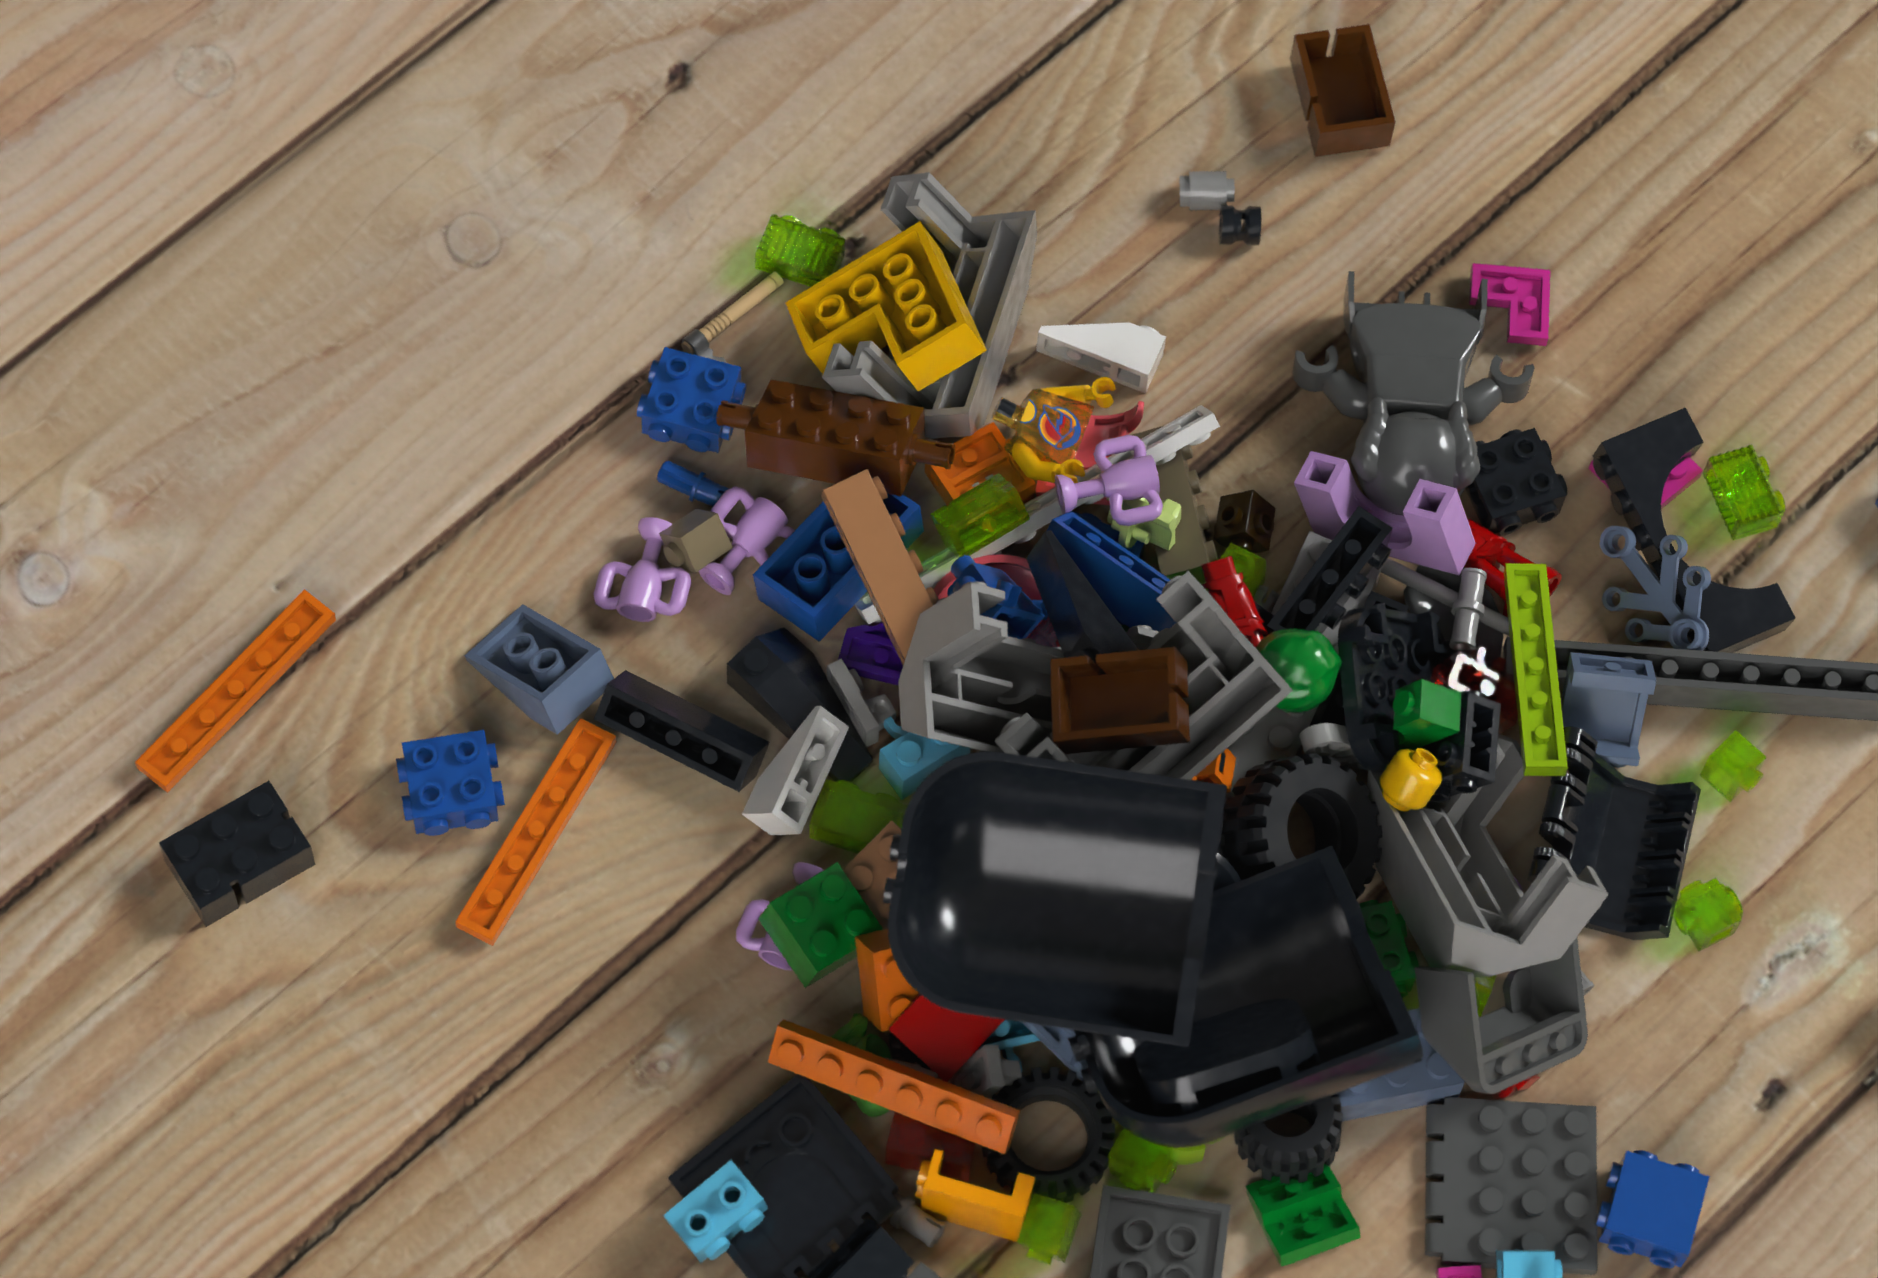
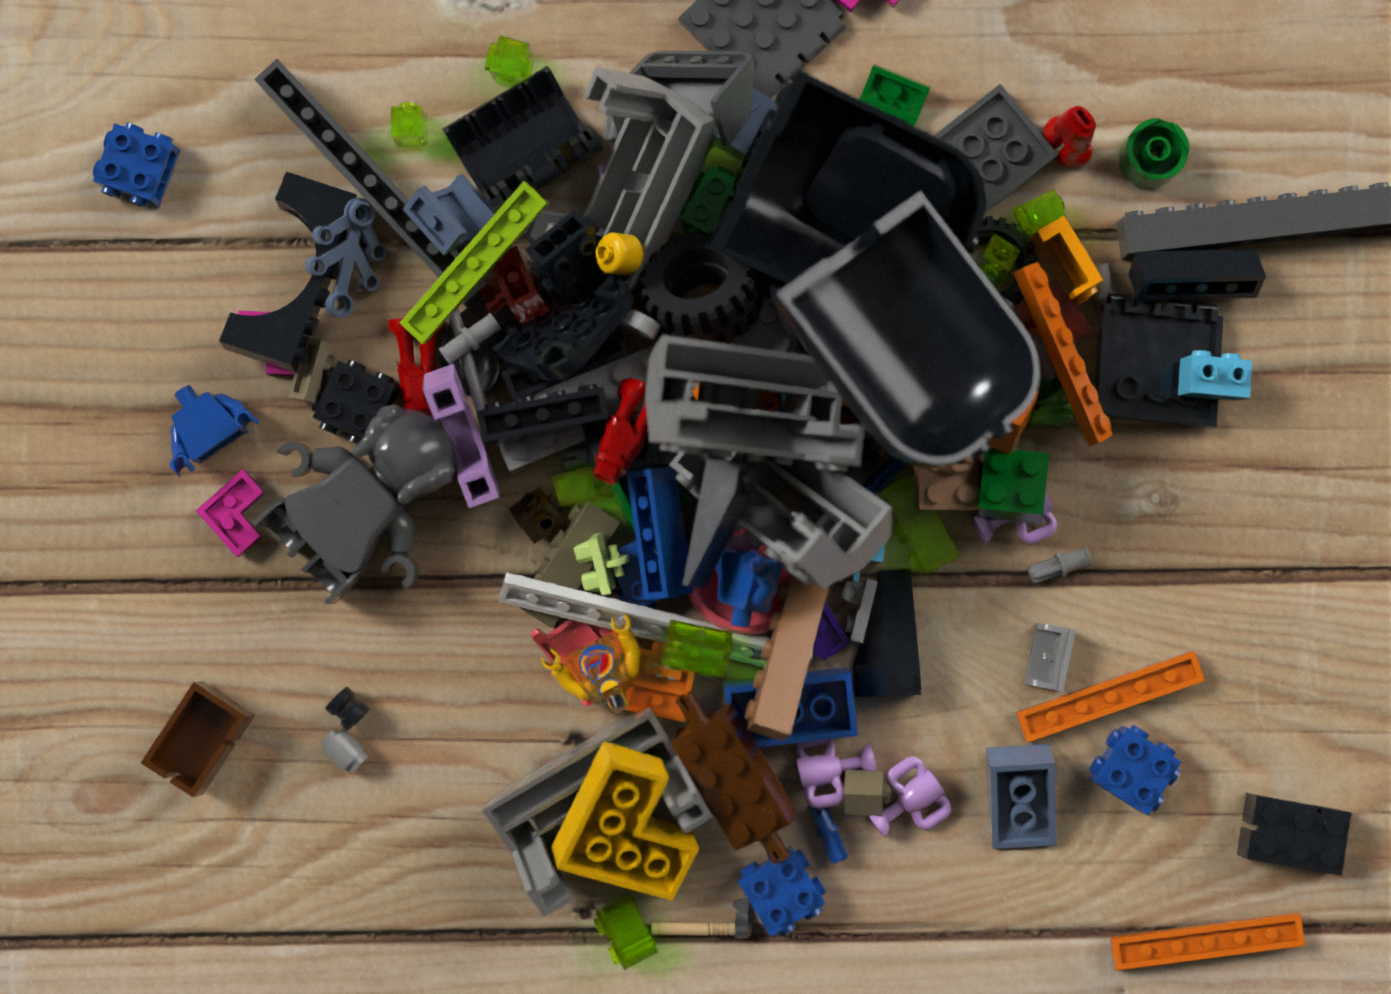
camera: 130 degrees left, 20 degrees up
black brick [594,670,770,792] -> none
white slope [742,706,849,835] -> none
white slope [1036,322,1166,394] -> none
reddish brown piece [1050,647,1190,754] -> none
lavender piece [1055,435,1163,526] -> none
green piece [1256,629,1342,712] -> none
green arch [1393,679,1461,750] -> none
clear neon green brick [1703,445,1785,541] -> none
none -> blue torso [170,385,259,478]
none -> dark tan hinge [288,338,338,403]
none -> clear neon green brick [975,234,1020,289]
none -> light grey hinge [1024,623,1076,692]
none -> light grey axle [1028,547,1092,583]

